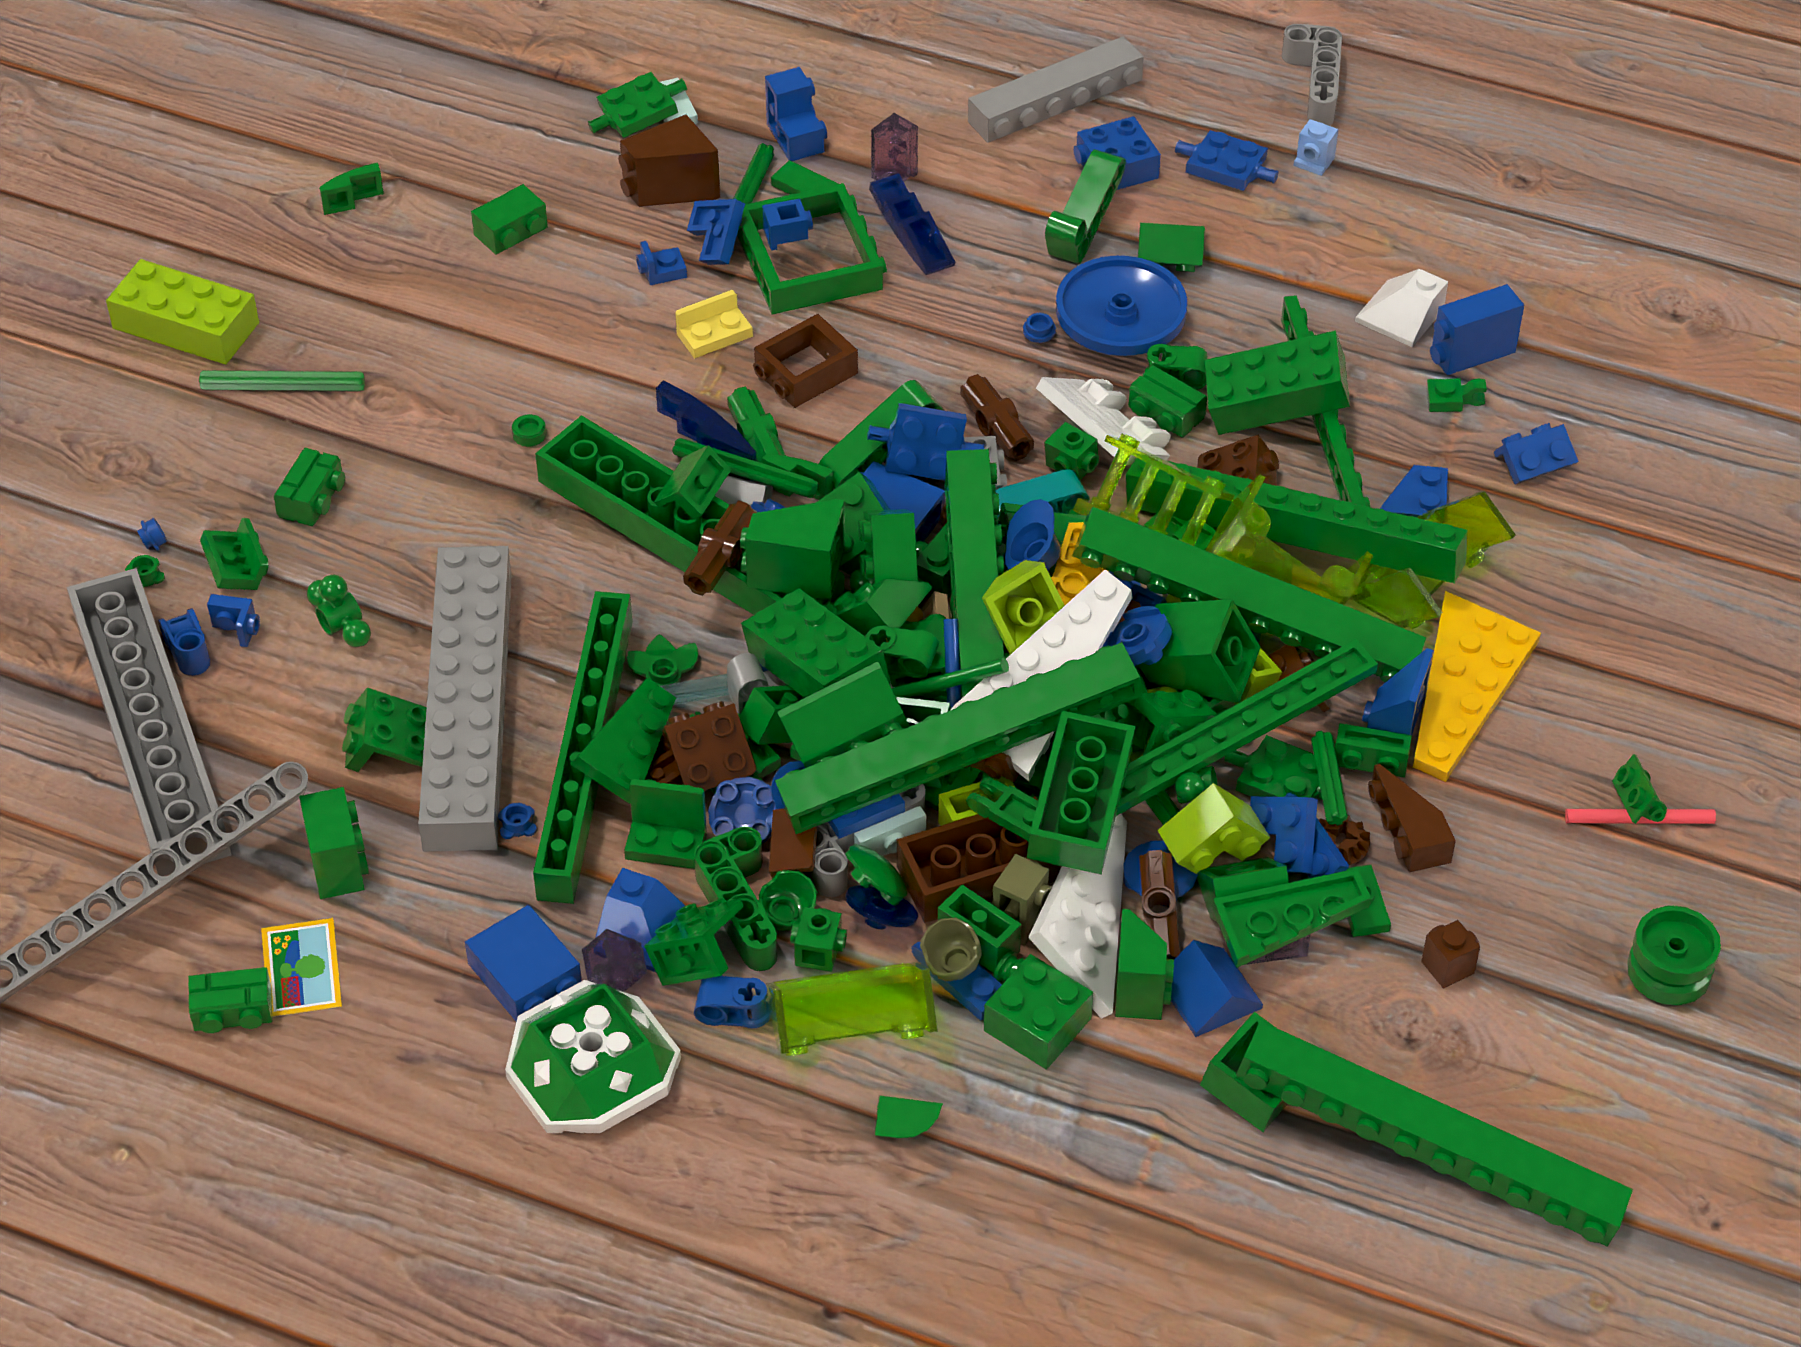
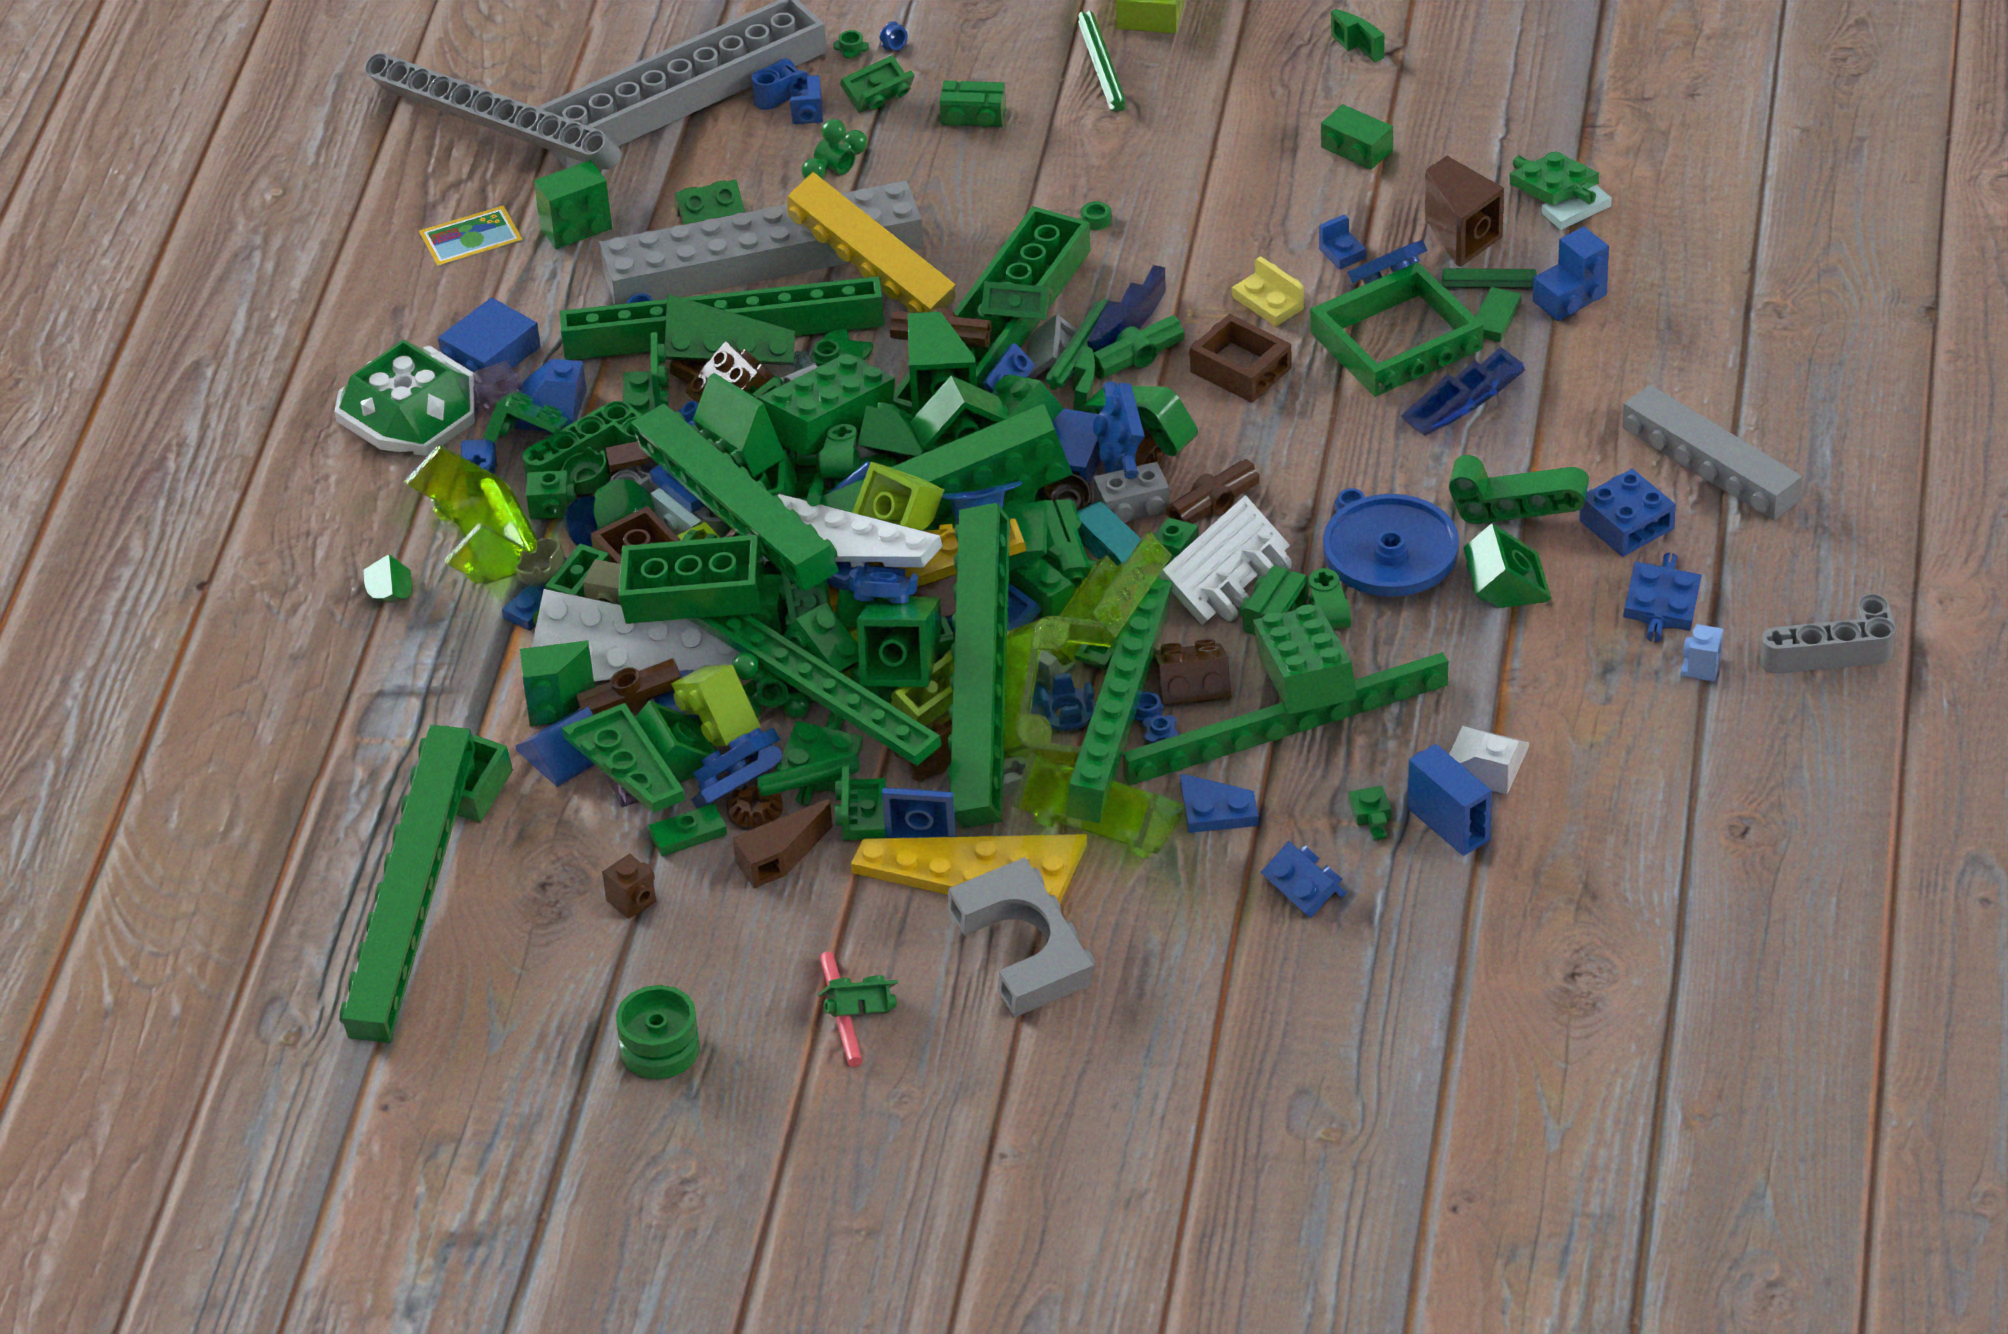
camera: 80 degrees right, 5 degrees down
green brick [188,967,273,1033] -> none
blue brick [762,199,813,251] -> none
hinge [871,113,918,187] -> none
green brick [984,954,1093,1070] -> none
none -> yellow brick [787,172,956,313]
none -> light grey arch [947,857,1095,1018]

